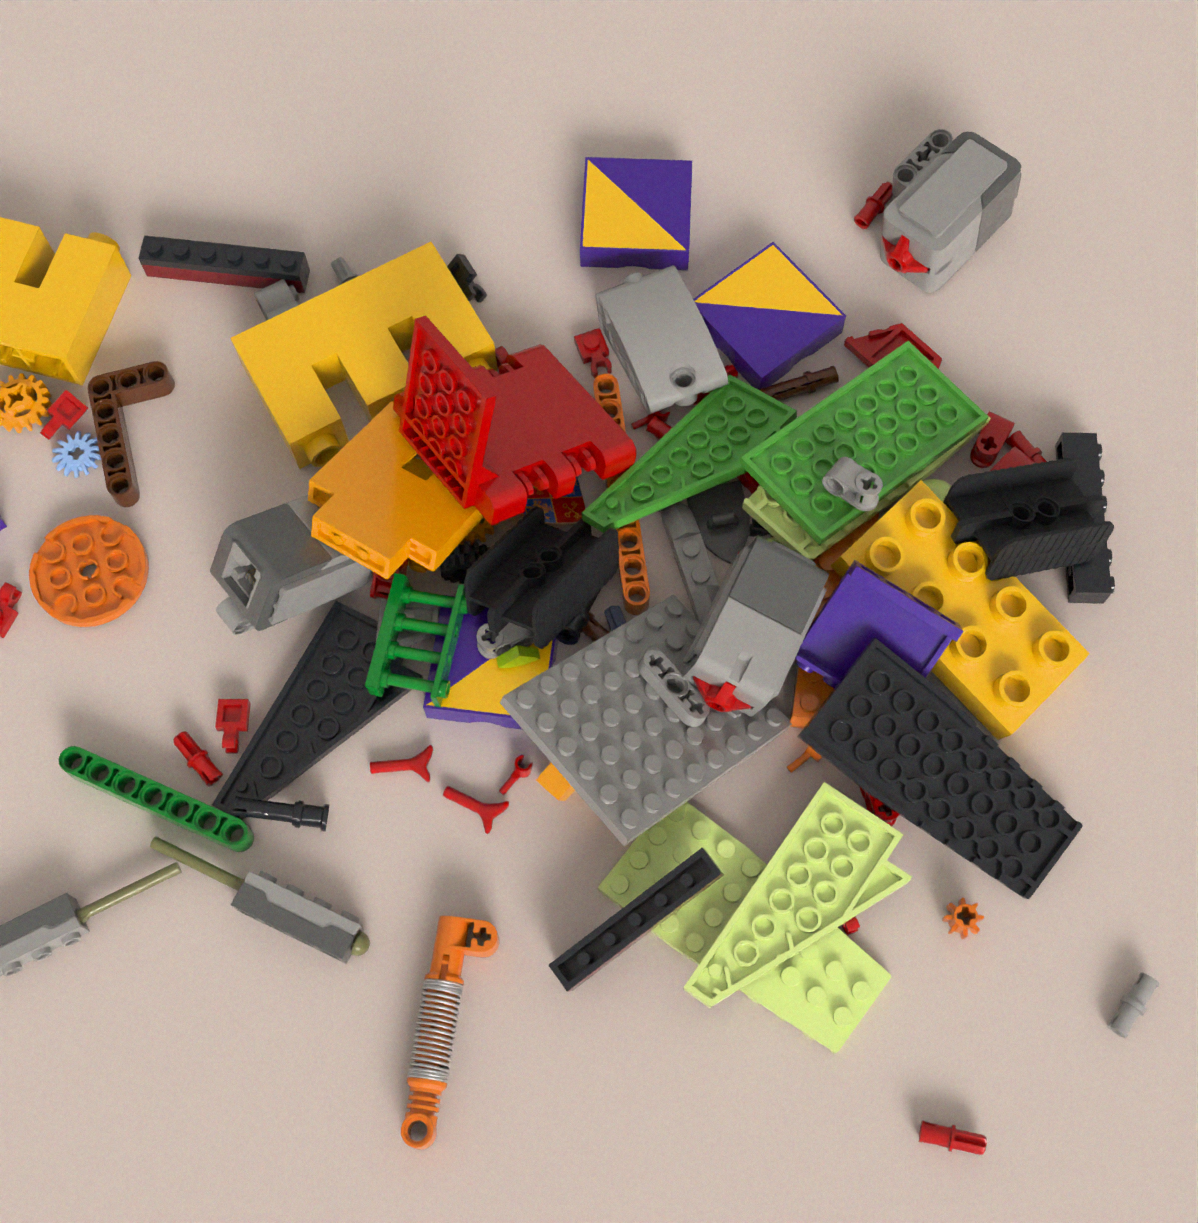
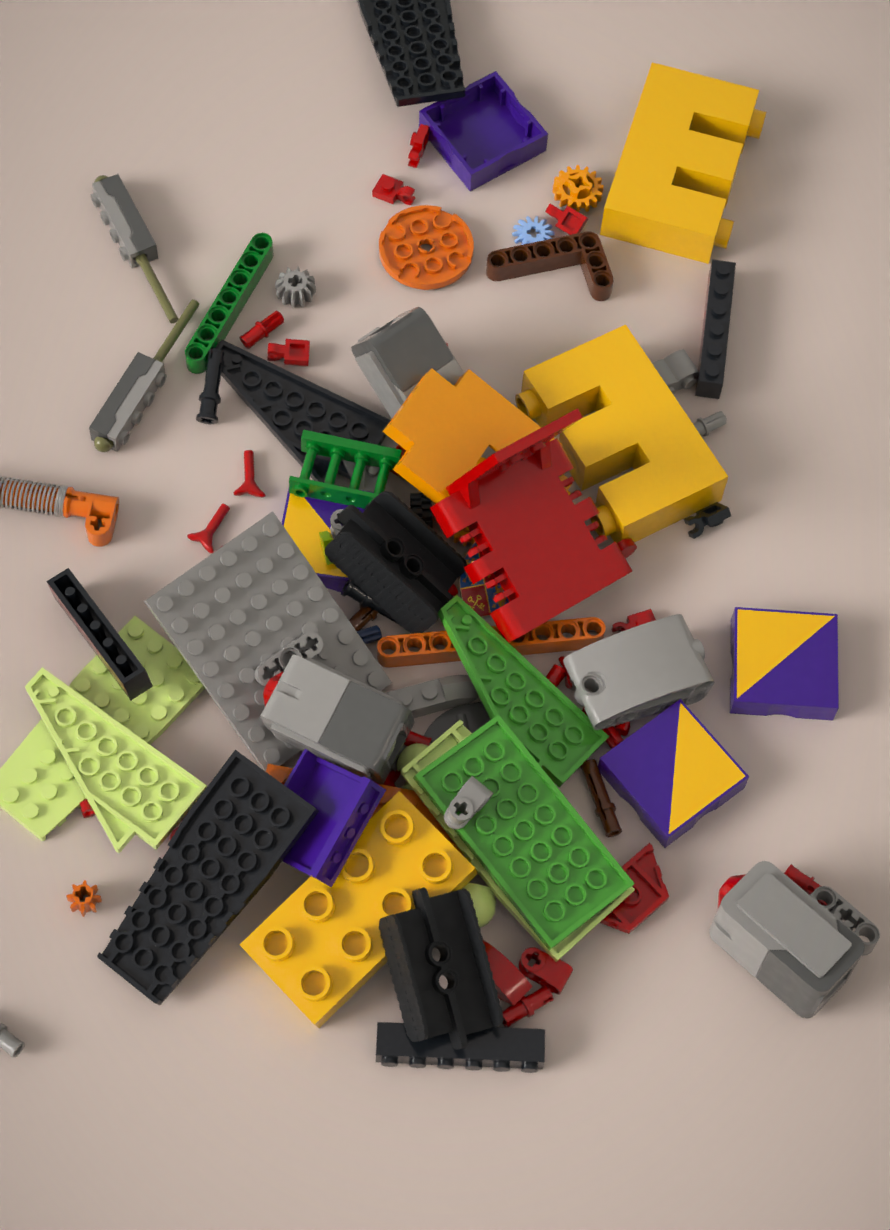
camera: 85 degrees right, 5 degrees down
none -> light grey gear [275,267,316,309]

